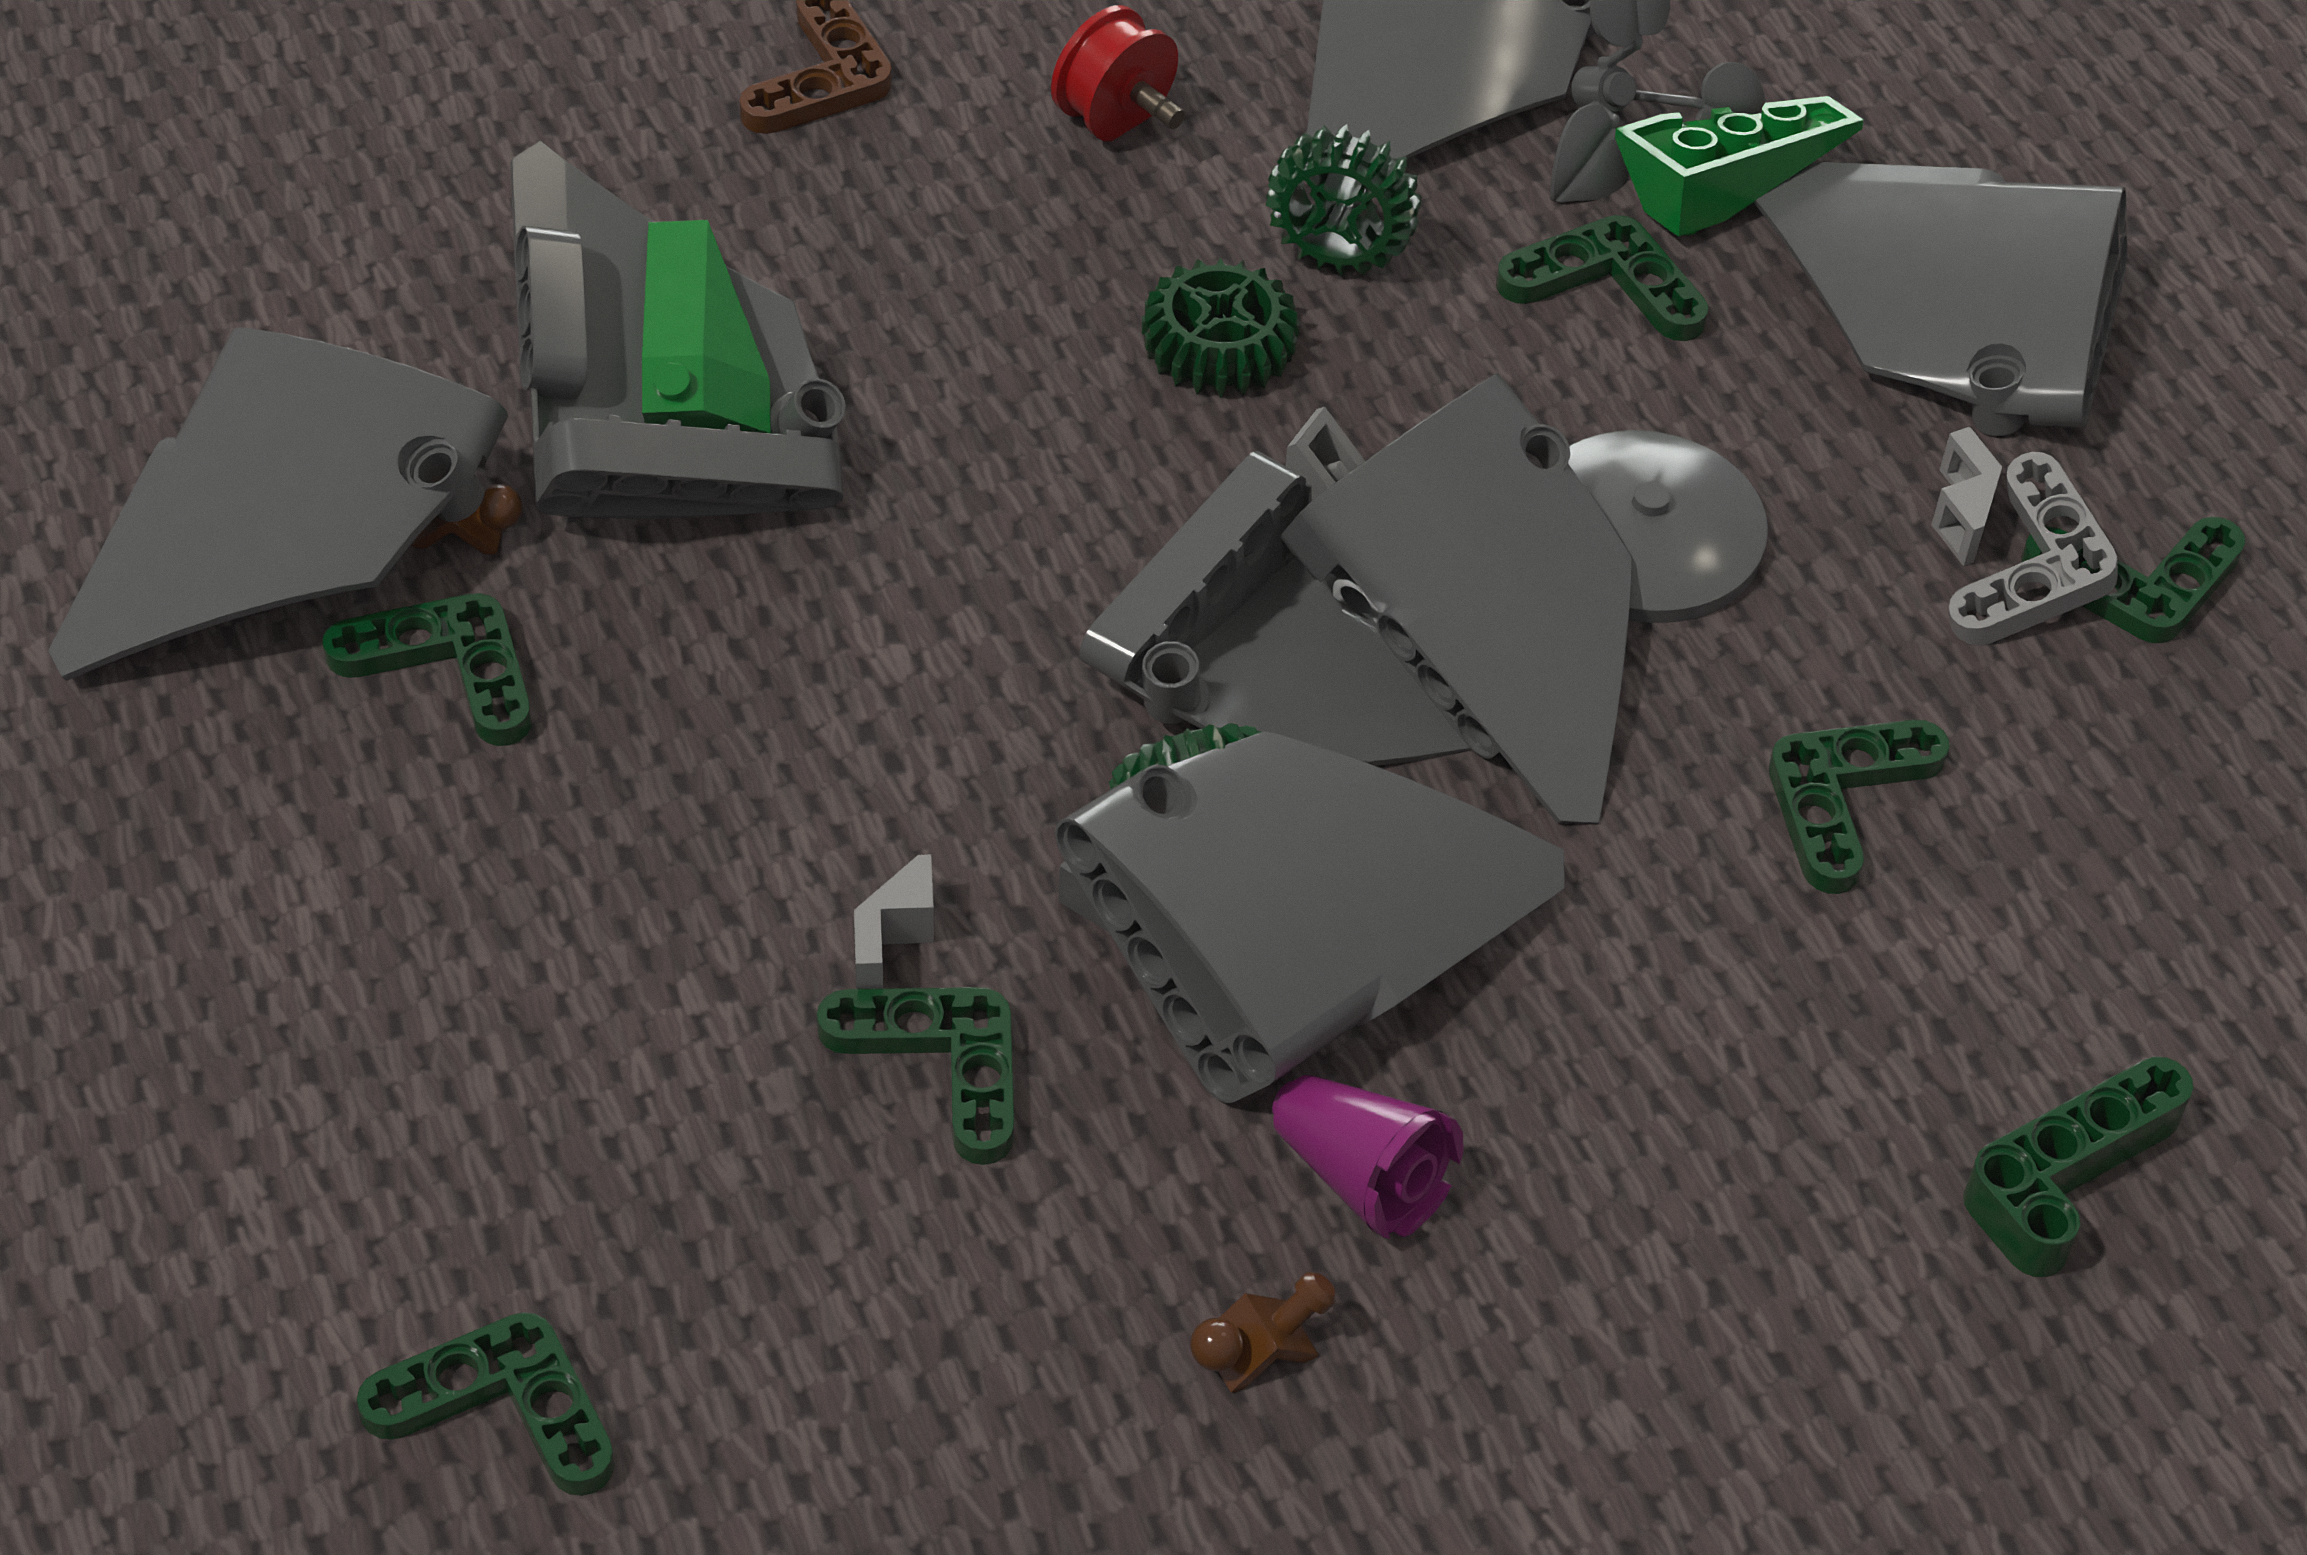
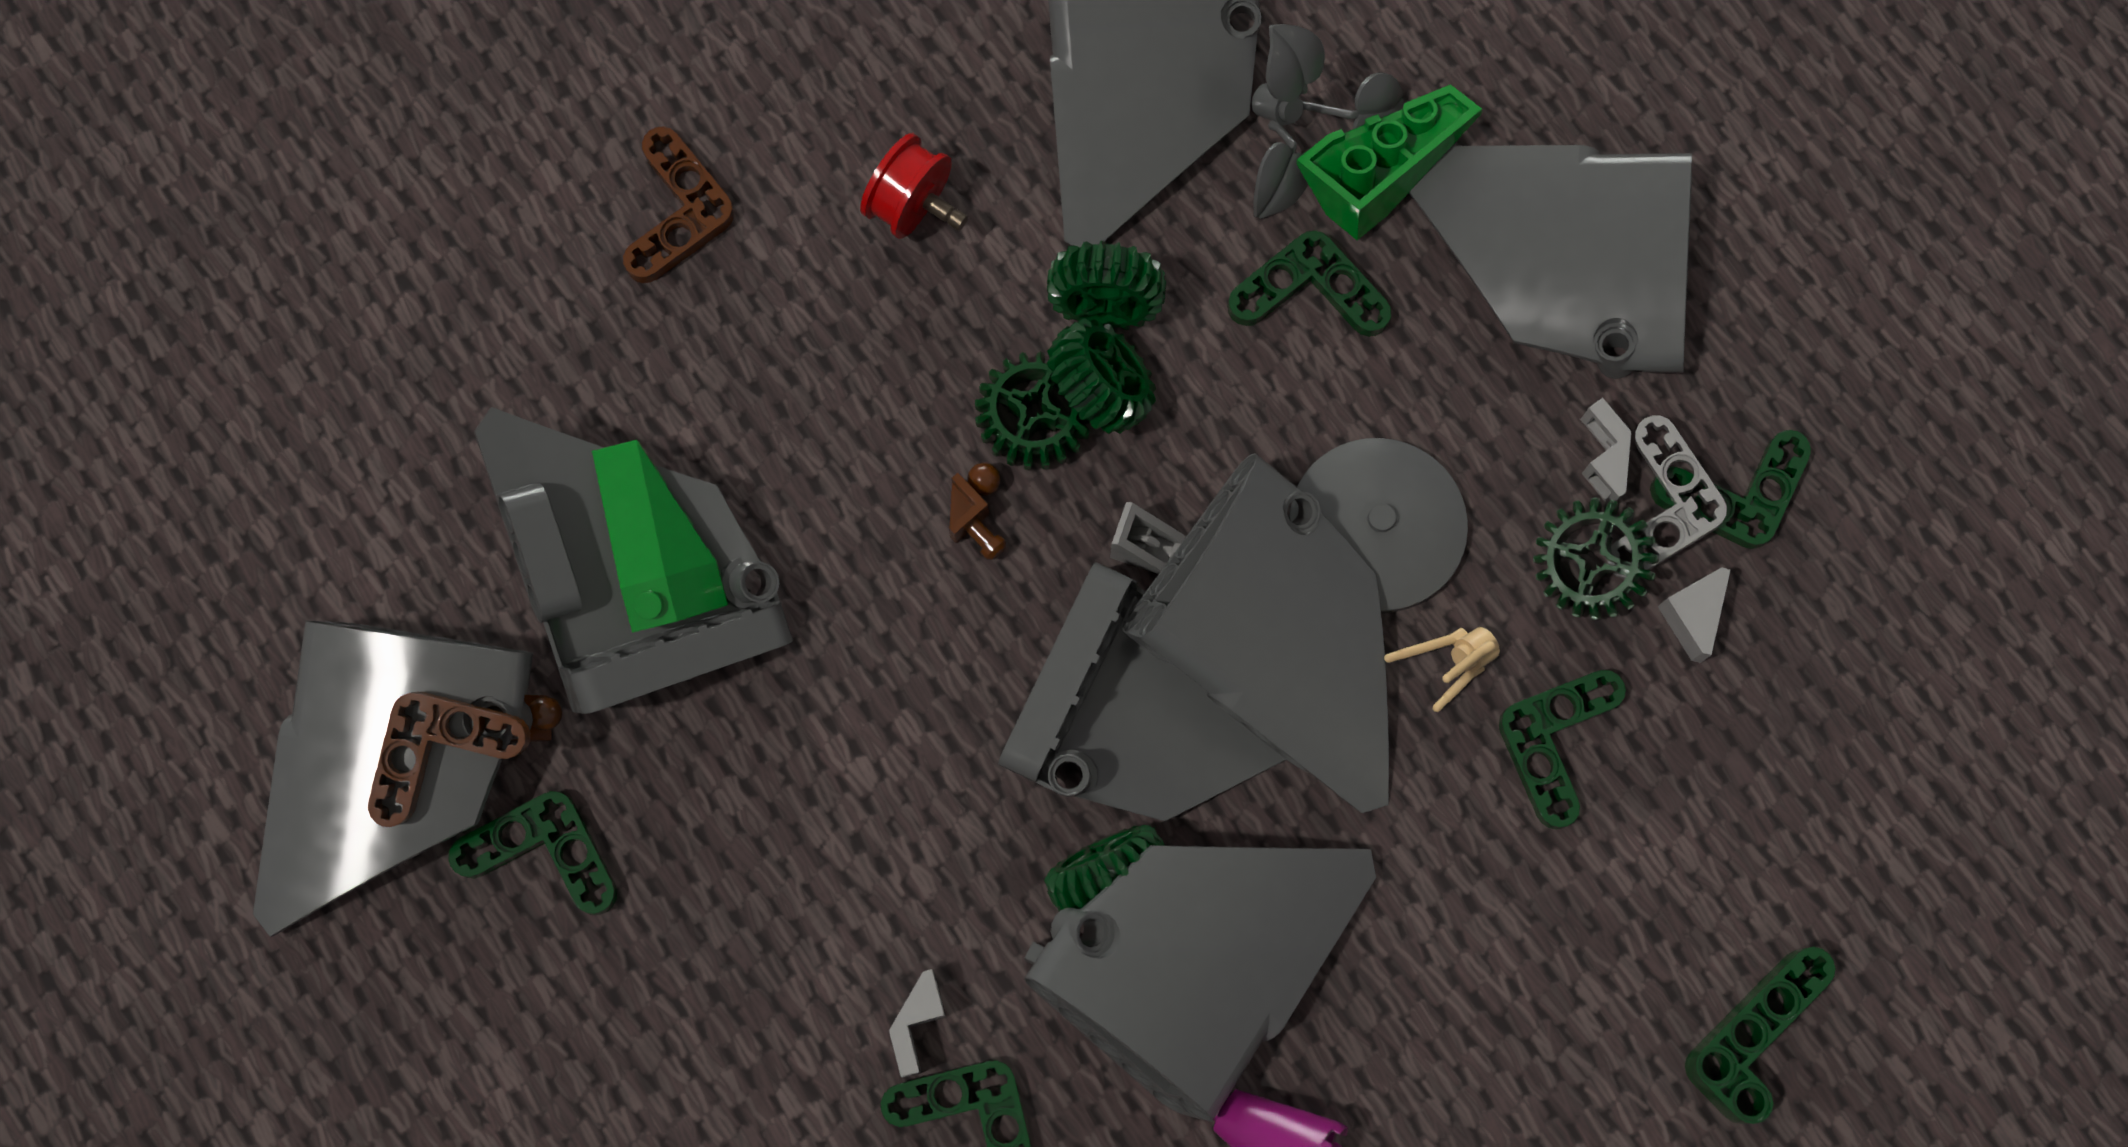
camera: 10 degrees left, 25 degrees up
none -> reddish brown beam [367,692,531,827]
none -> reddish brown piece [949,463,1006,560]
none -> dark green gear [1047,318,1156,434]
none -> tan plant [1384,627,1500,712]
none -> dark green gear [1533,498,1659,620]
none -> light grey slope [1658,567,1730,663]

